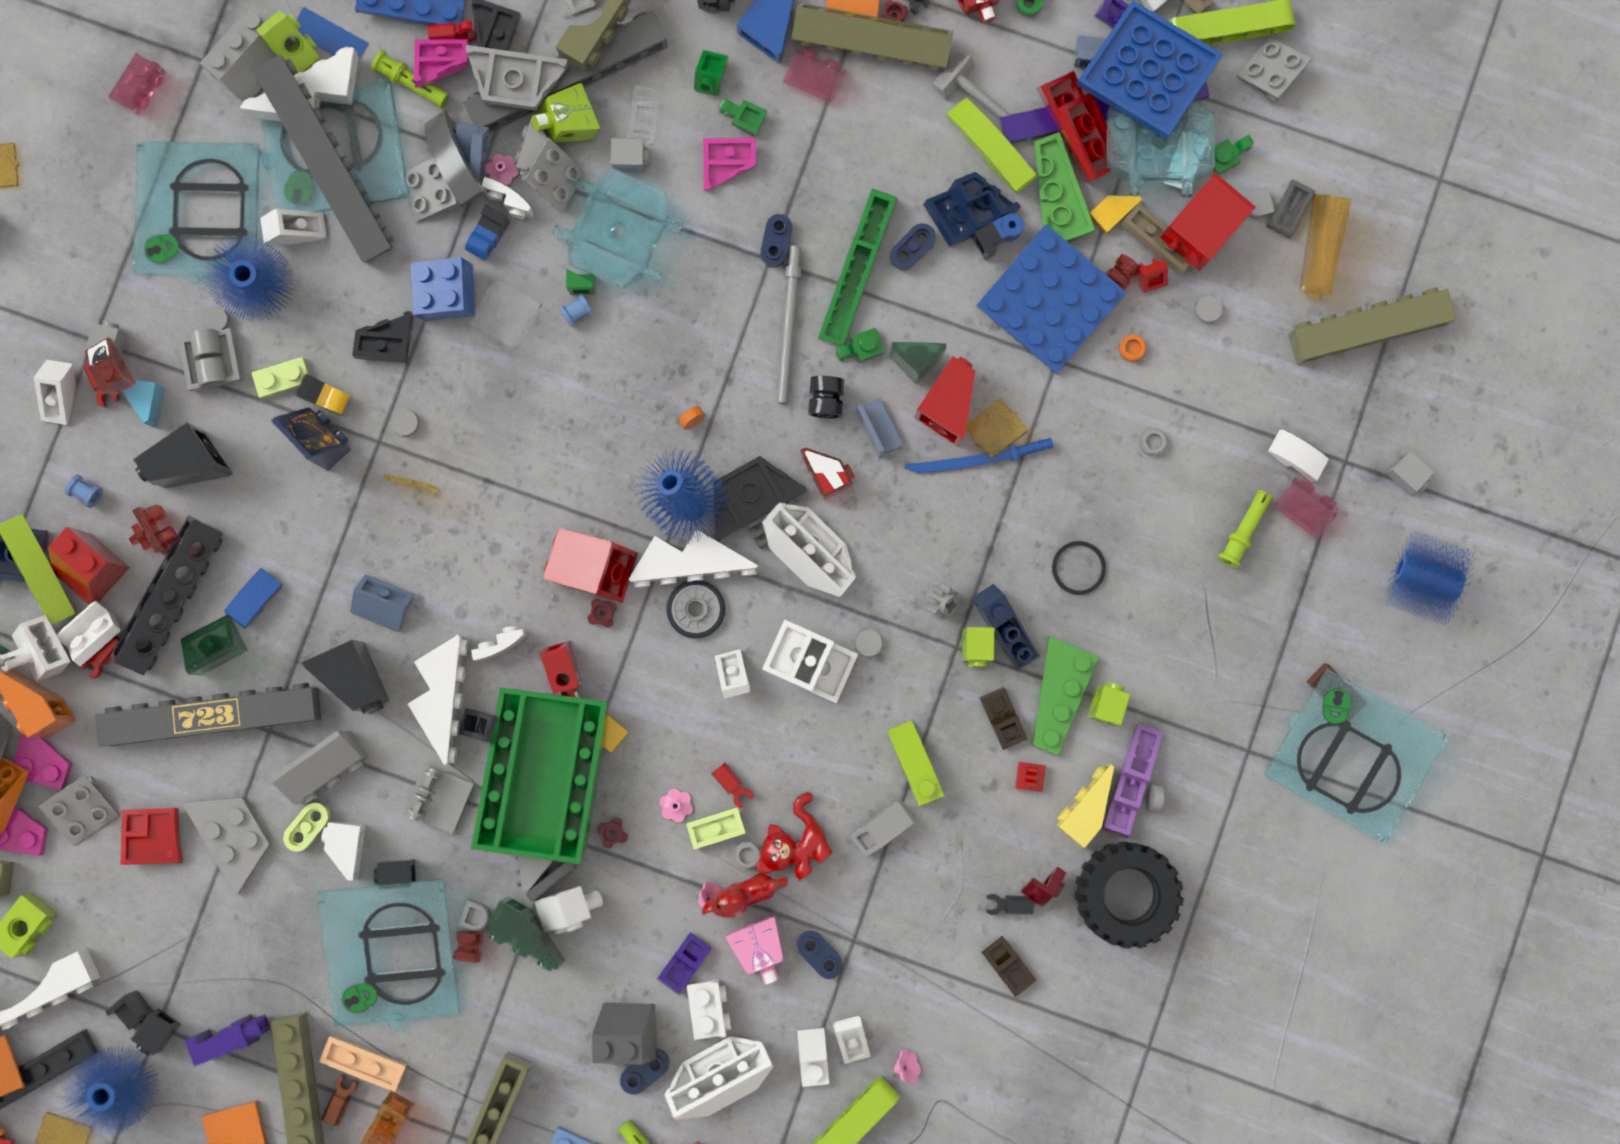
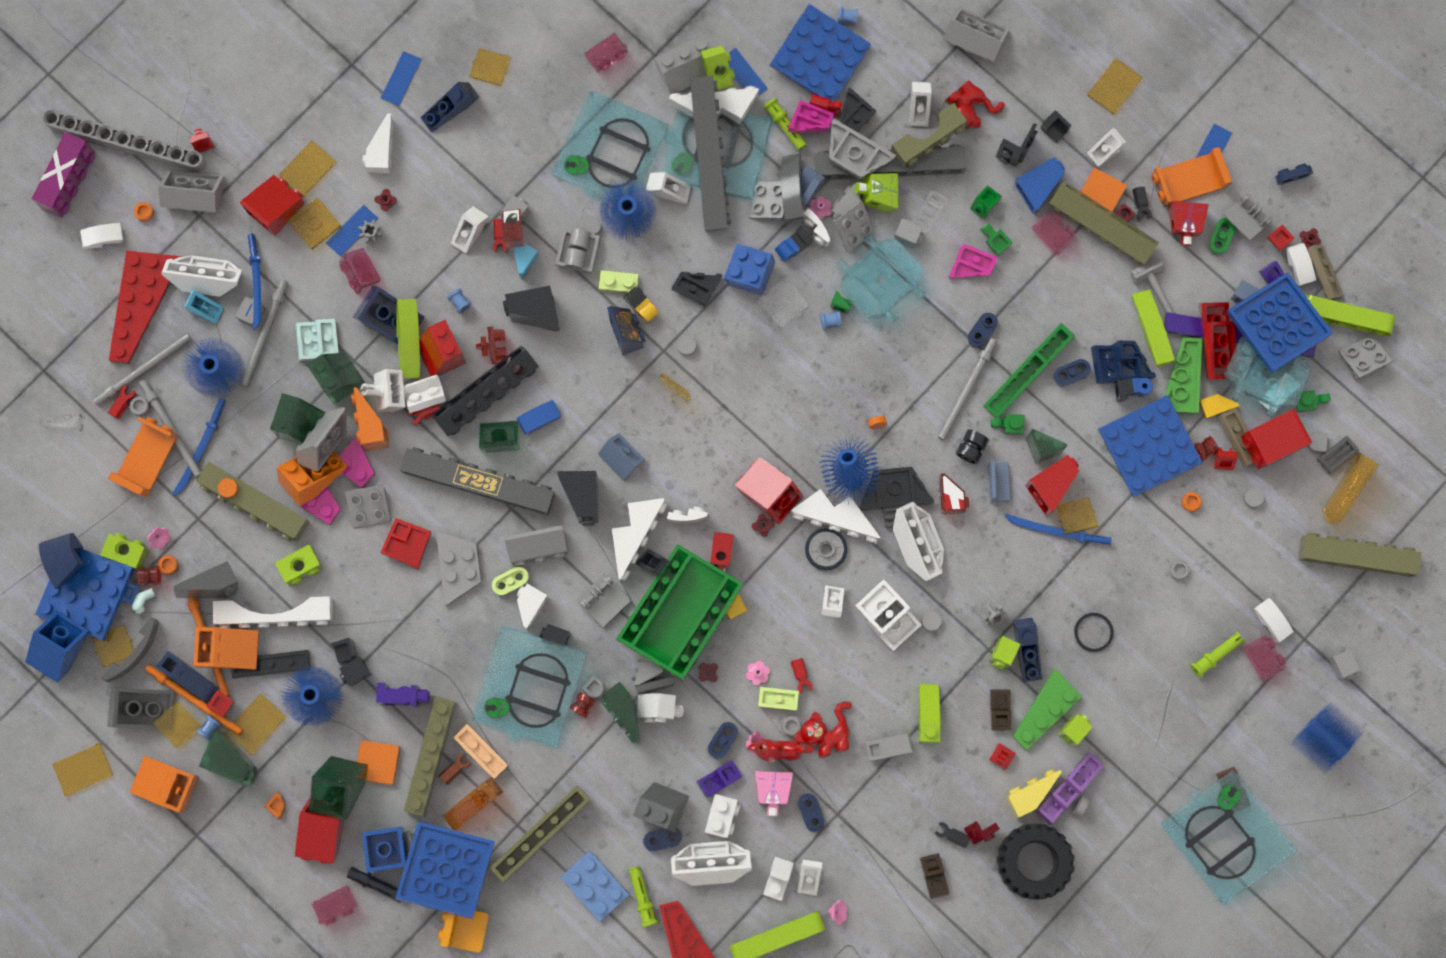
camera: 25 degrees right, 5 degrees down
none -> dark blue plate [708,722,738,759]

